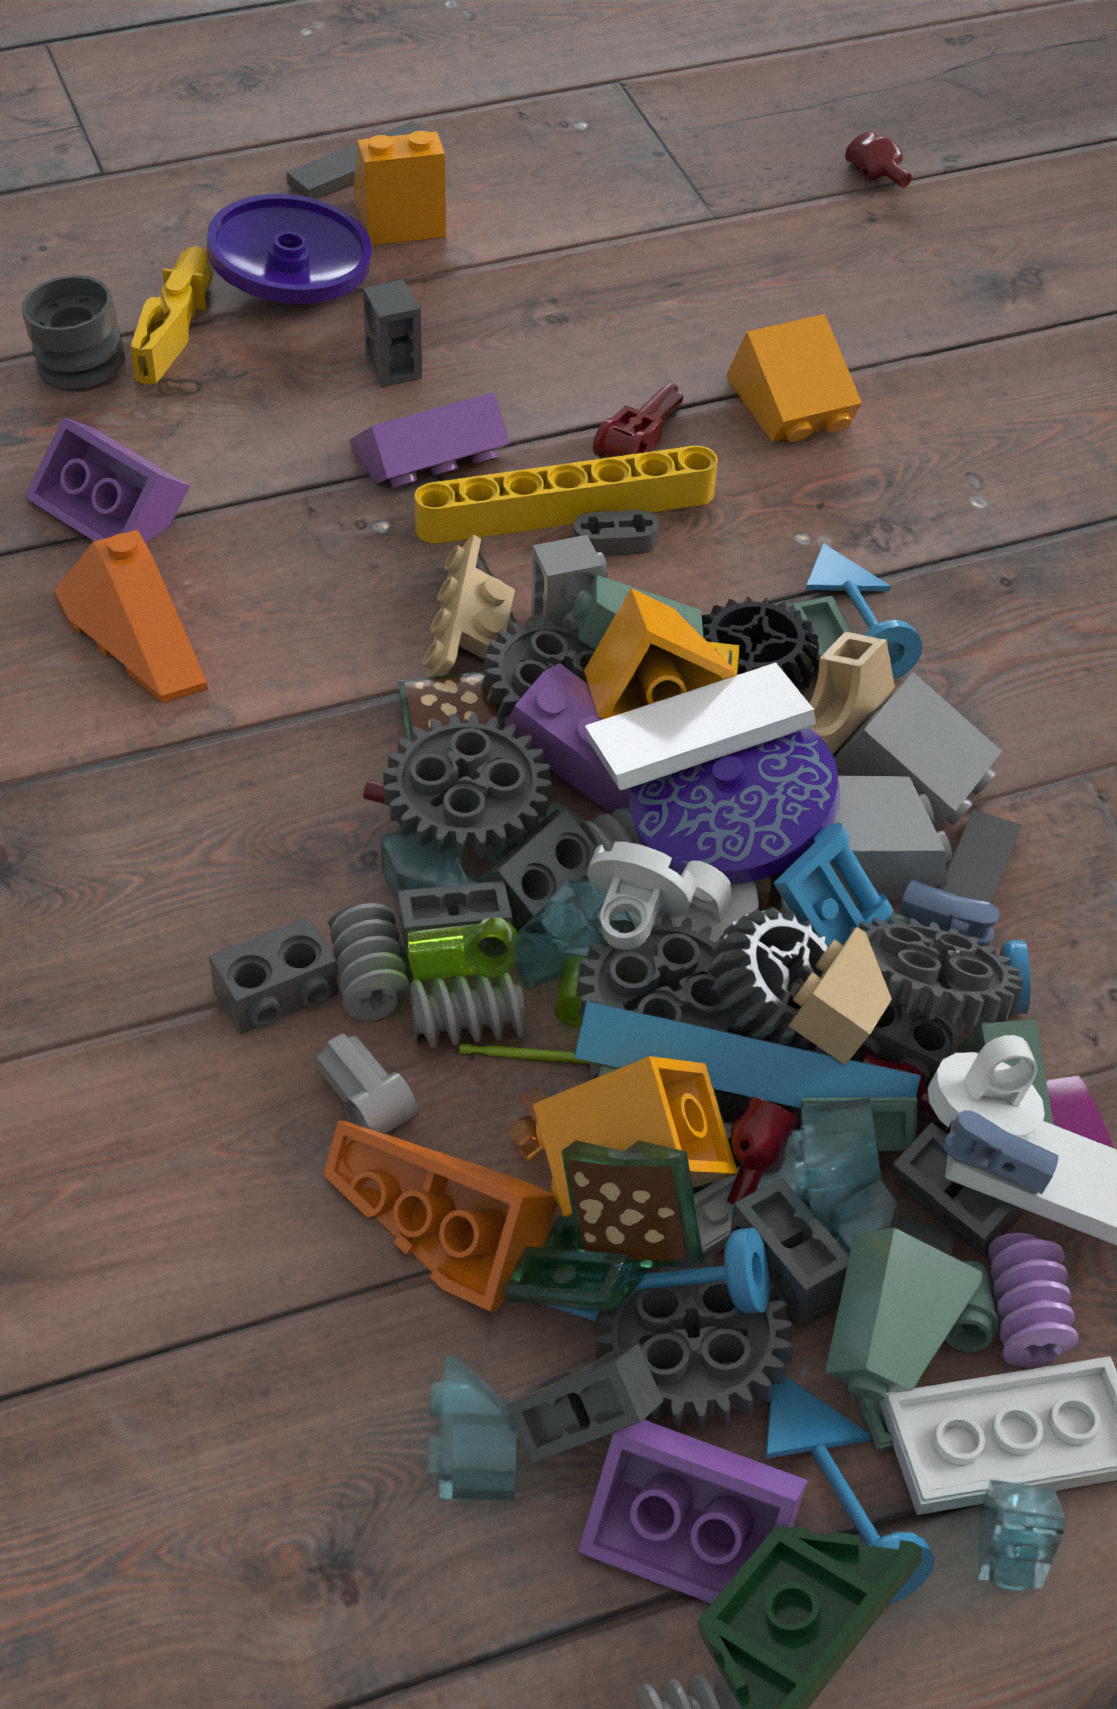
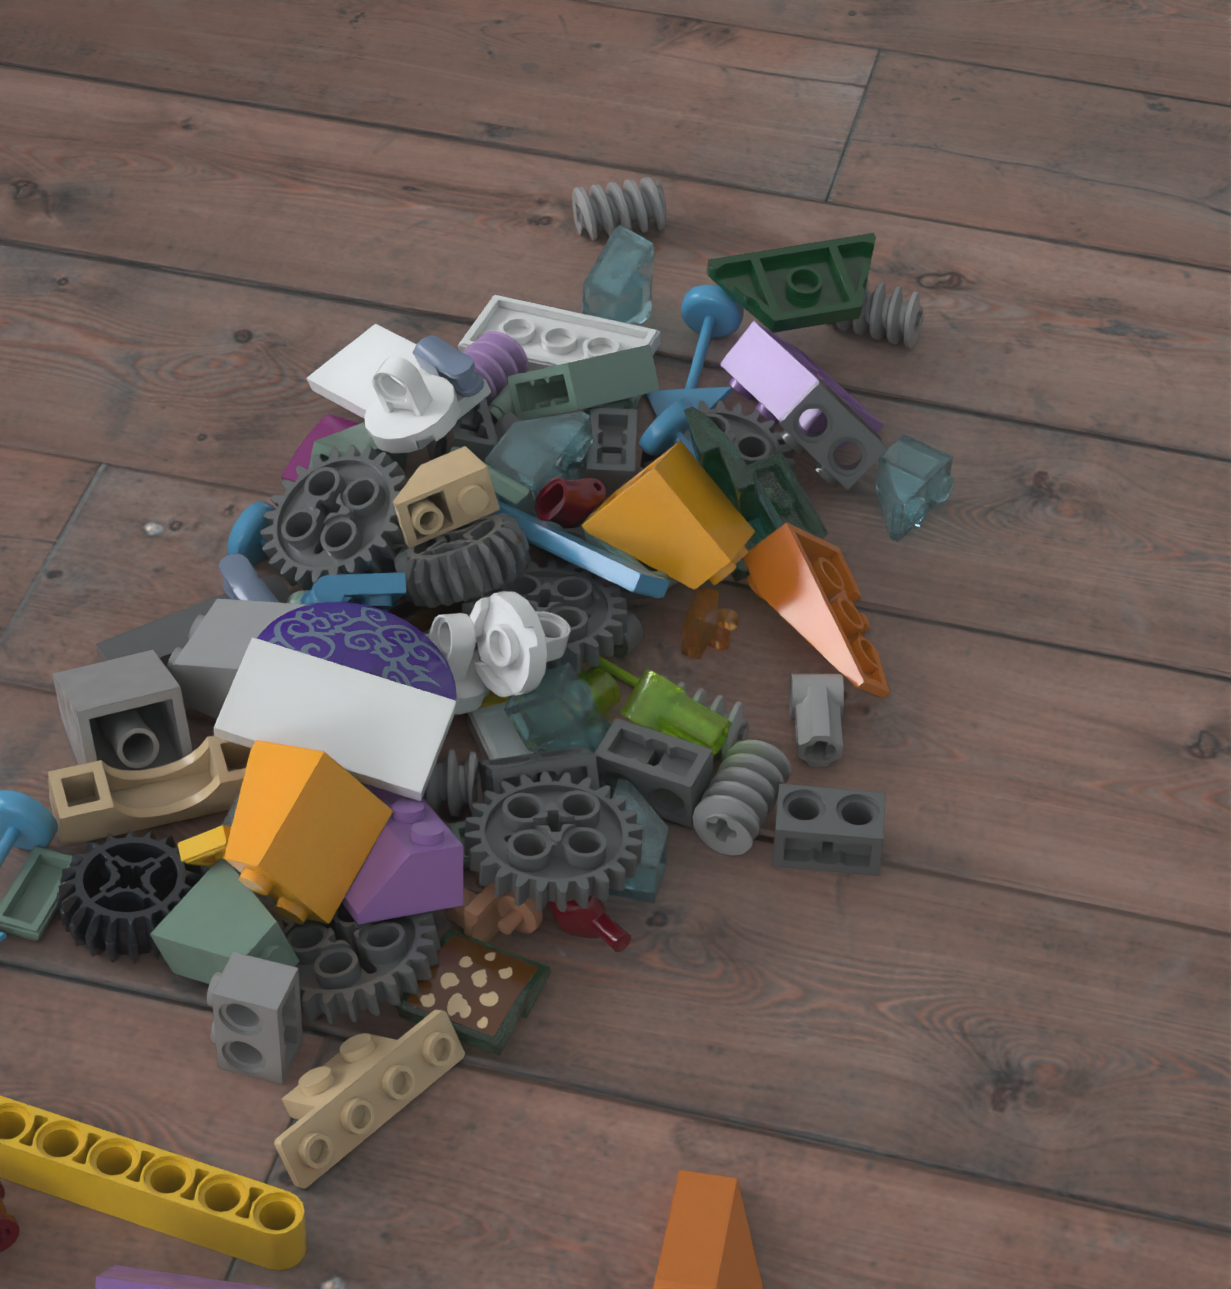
camera: 145 degrees left, 5 degrees down
dark grey beam [573,510,659,556] -> none

